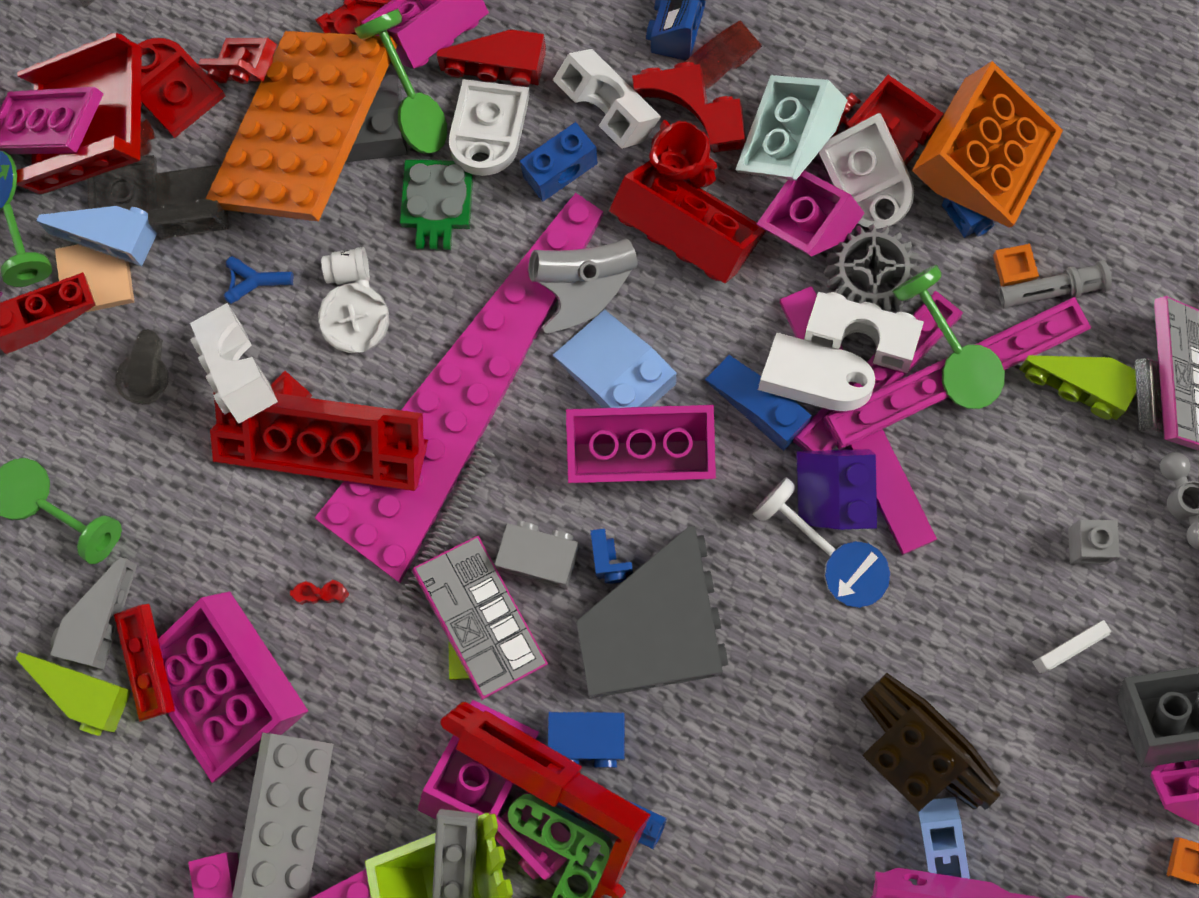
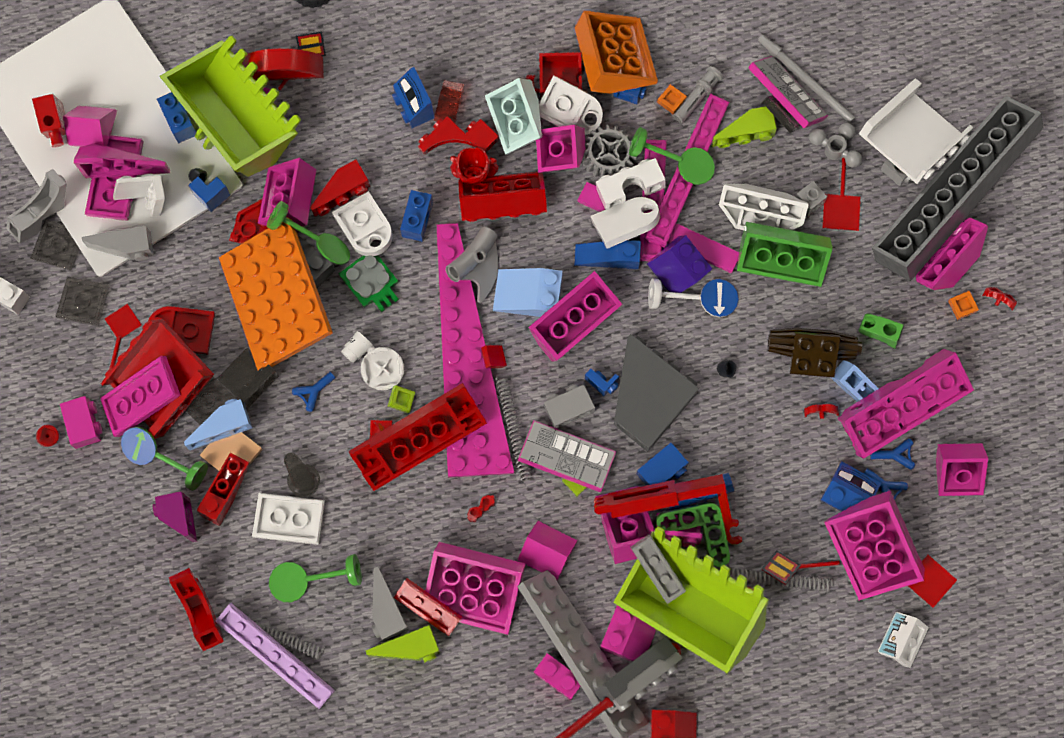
camera: 45 degrees left, 0 degrees up
white arch [190,303,278,423] -> none
red bracket [198,38,277,84] -> none
white arch [553,49,661,149] -> none
white tile [1032,620,1112,674] -> none
none -> red piece [104,304,141,369]
none -> white tile [252,493,325,545]
none -> lime tile [387,385,415,413]
none -> red tile [481,345,507,368]
none -> dark pink slope [518,521,577,580]
none -> black hinge [716,360,736,378]
none -> white wedge [719,184,809,230]
none -> bright green slope [737,222,832,287]
none -> red piece [804,404,839,419]
none -> red piece [823,157,860,231]
none -> bright green leg [858,314,903,348]

